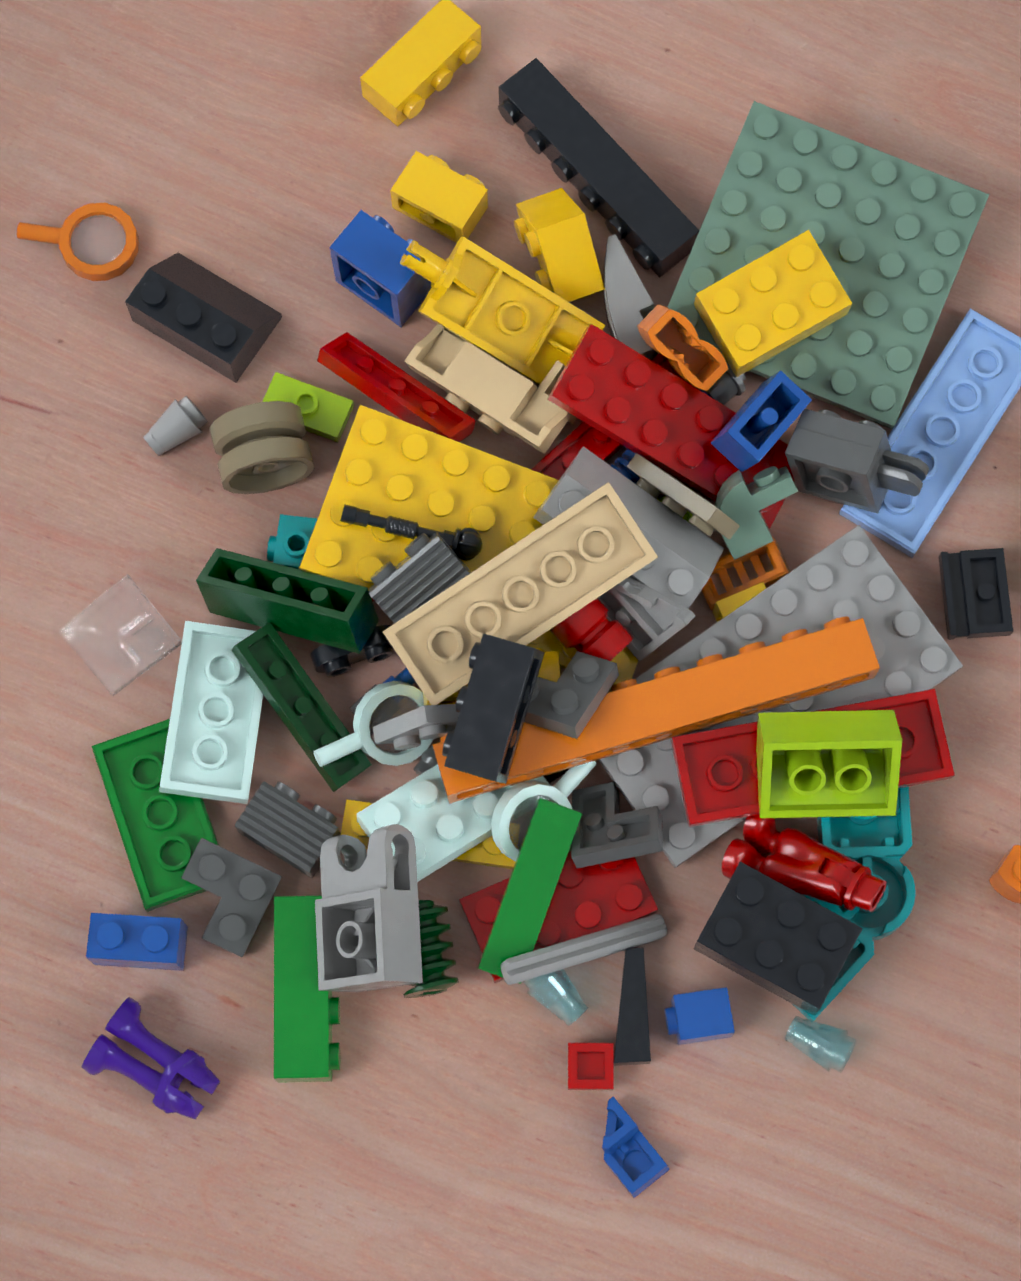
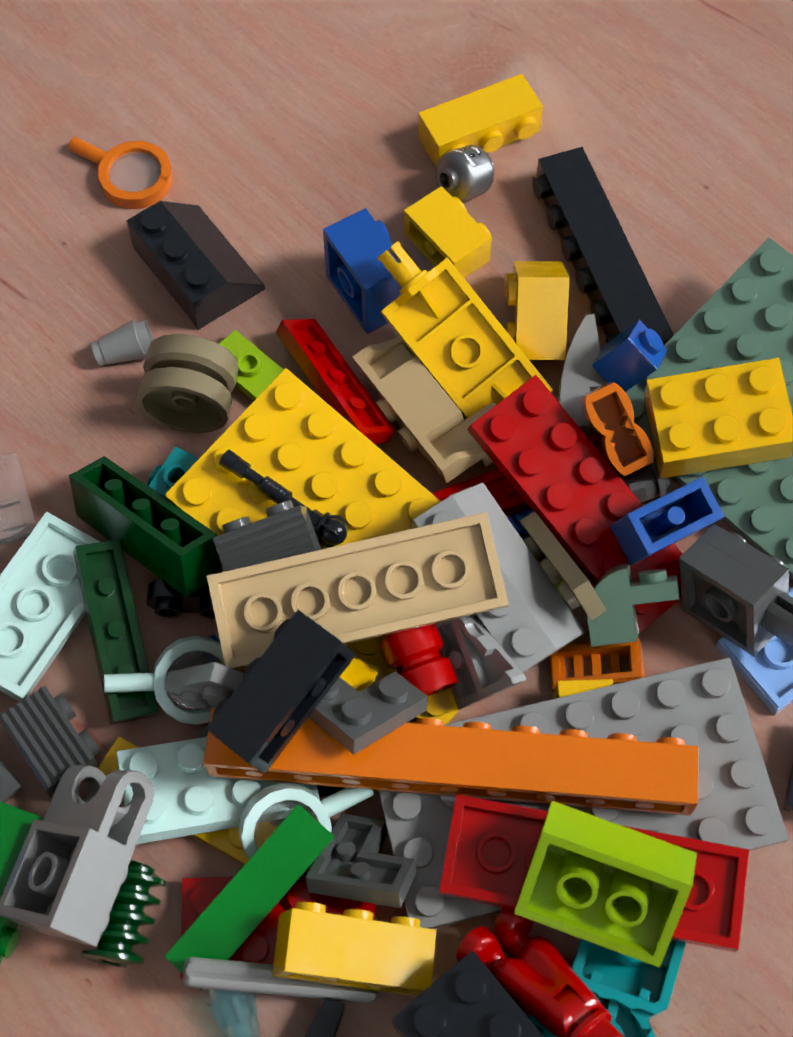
camera: 20 degrees right, 10 degrees down
none -> yellow brick [272,902,436,996]
none -> flat silver head [436,145,495,201]
none -> blue brick [592,319,667,392]

